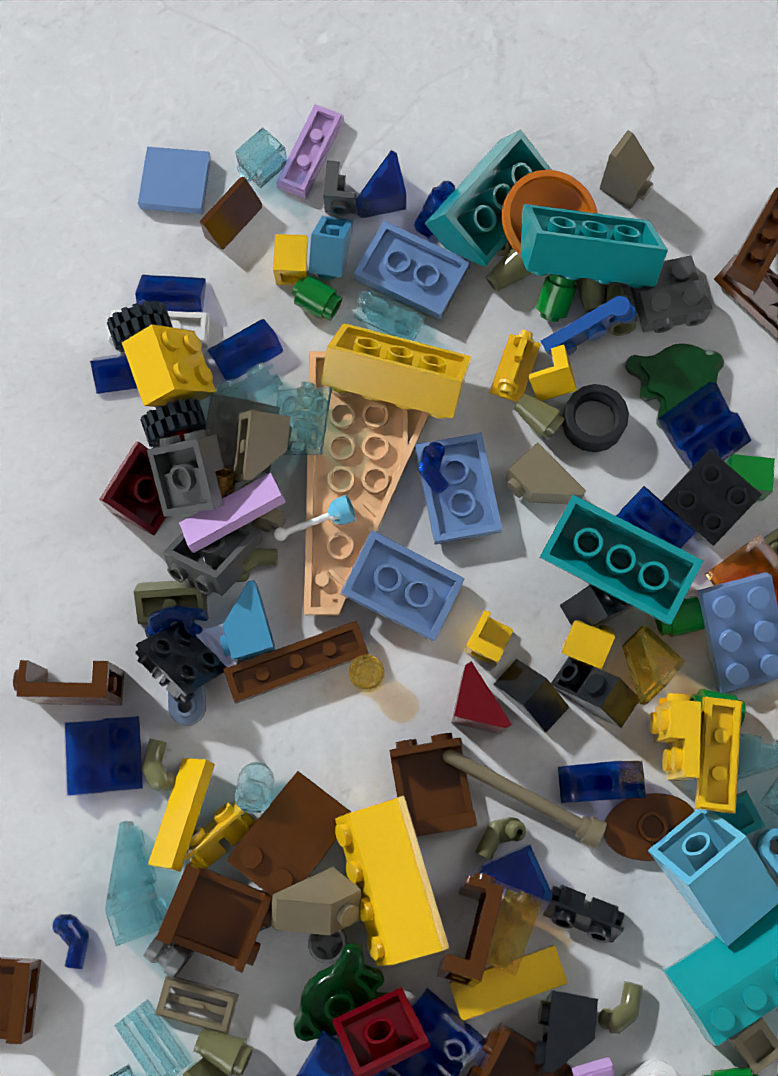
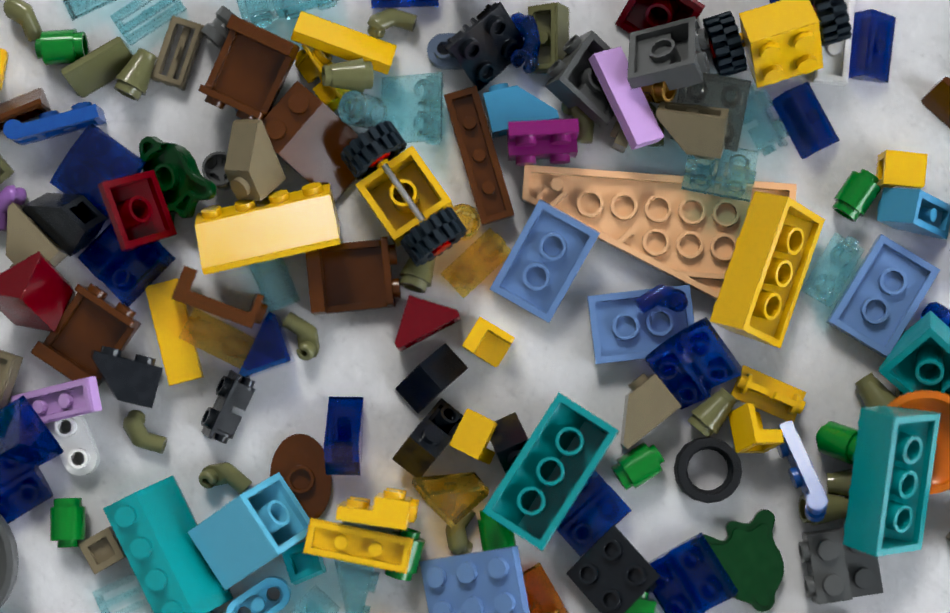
camera: 95 degrees right, 10 degrees up
hinge [274,495,357,541] -> none
dark tan piece [443,749,607,849] -> none
none -> olive arm [199,462,252,495]
none -> clear light blue tile [249,257,300,313]
none -> olive cone [322,58,374,93]
none -> brick [340,120,468,266]
none -> clear light blue hinge [381,72,444,145]
none -> olive cone [399,257,436,293]
none -> clear yellow hinge [441,228,511,298]
none -> olive arm [445,503,476,555]
none -> magenta plate [507,118,579,166]
none -> green brick [611,442,665,490]
none -> clear blue slope [645,317,742,410]

